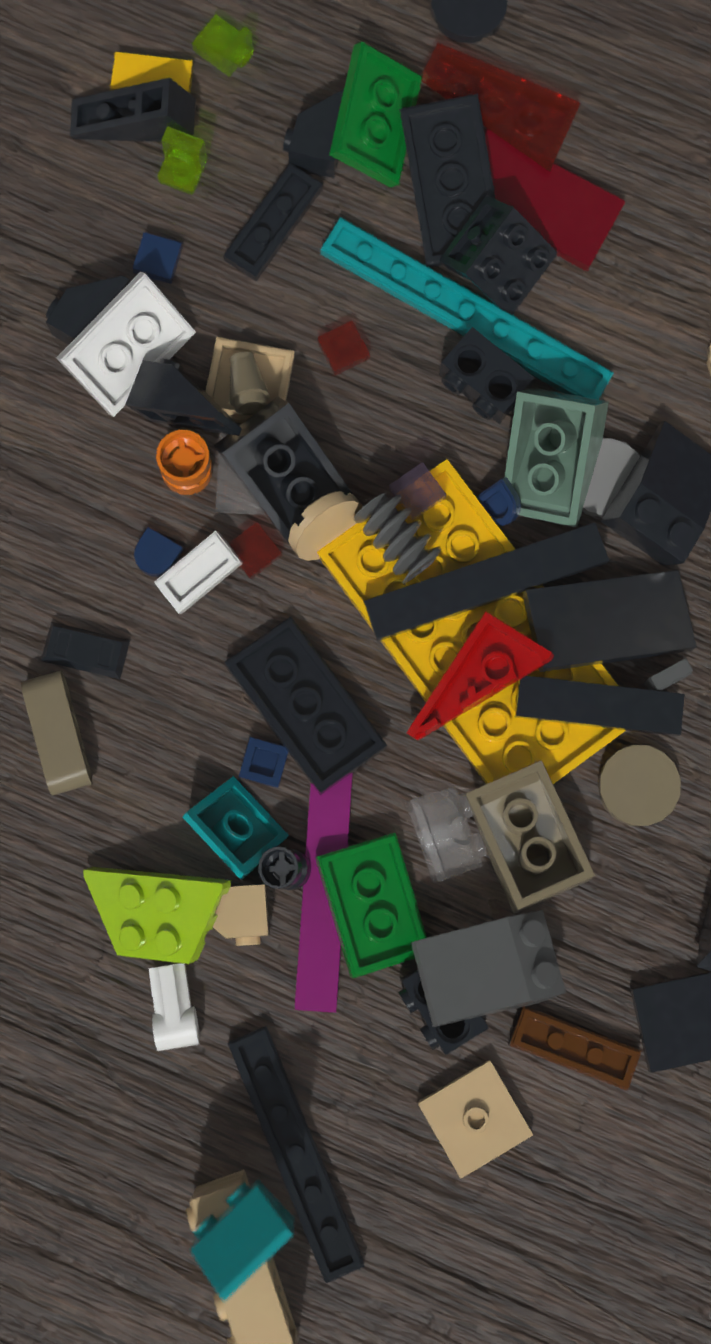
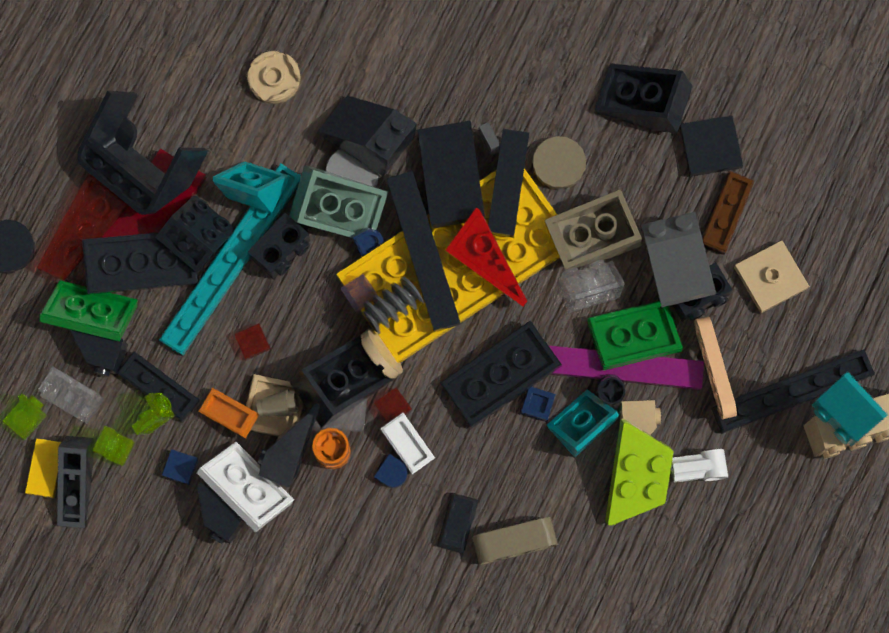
camera: 80 degrees left, 5 degrees down
none -> clear hinge [39,366,103,424]
none -> black windscreen [77,91,209,215]
none -> clear neon green bracket [131,393,175,435]
none -> orange tile [198,388,259,438]
none -> teal slope [213,161,289,213]
none -> light nougat beam [694,316,737,419]

